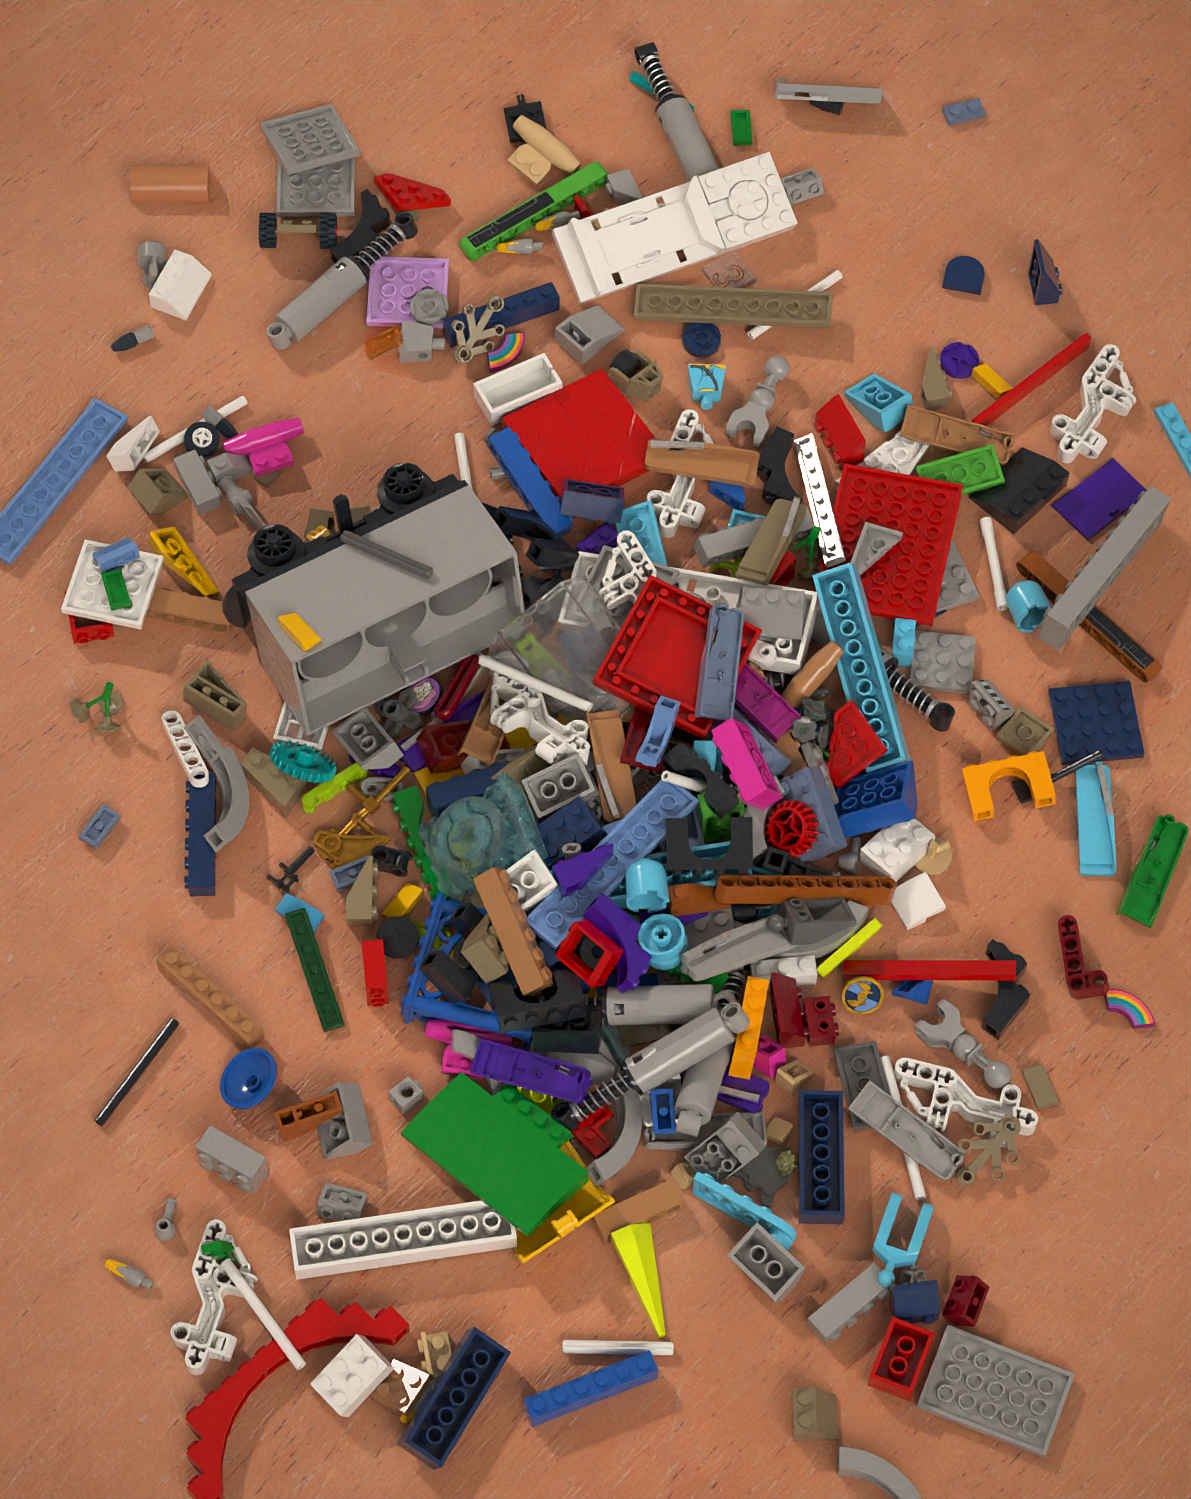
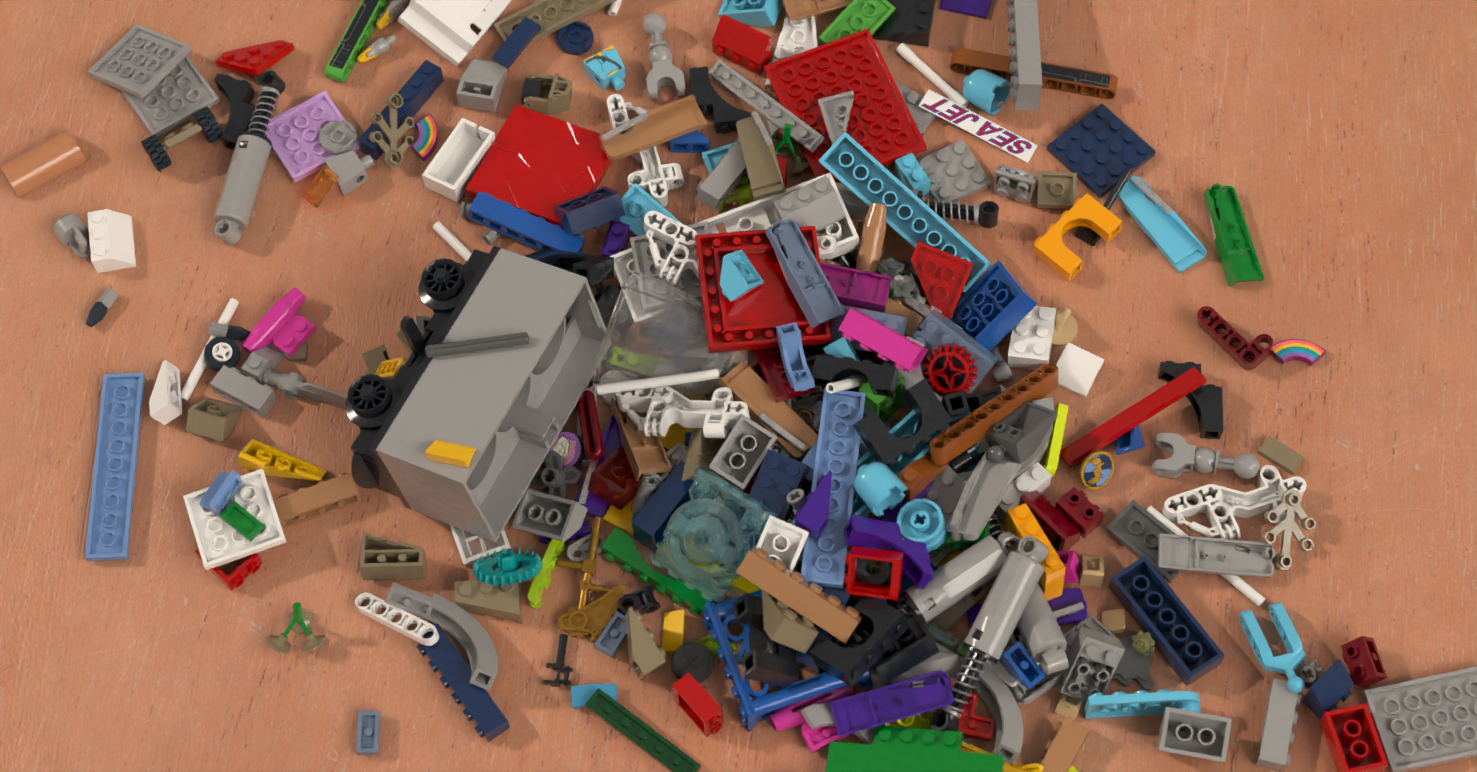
camera: 30 degrees left, 0 degrees up
none -> dark blue tile [492,17,541,69]
none -> light grey piece [631,475,658,514]
none -> medium azure slope [719,249,764,302]
none -> sticker [919,89,1038,163]

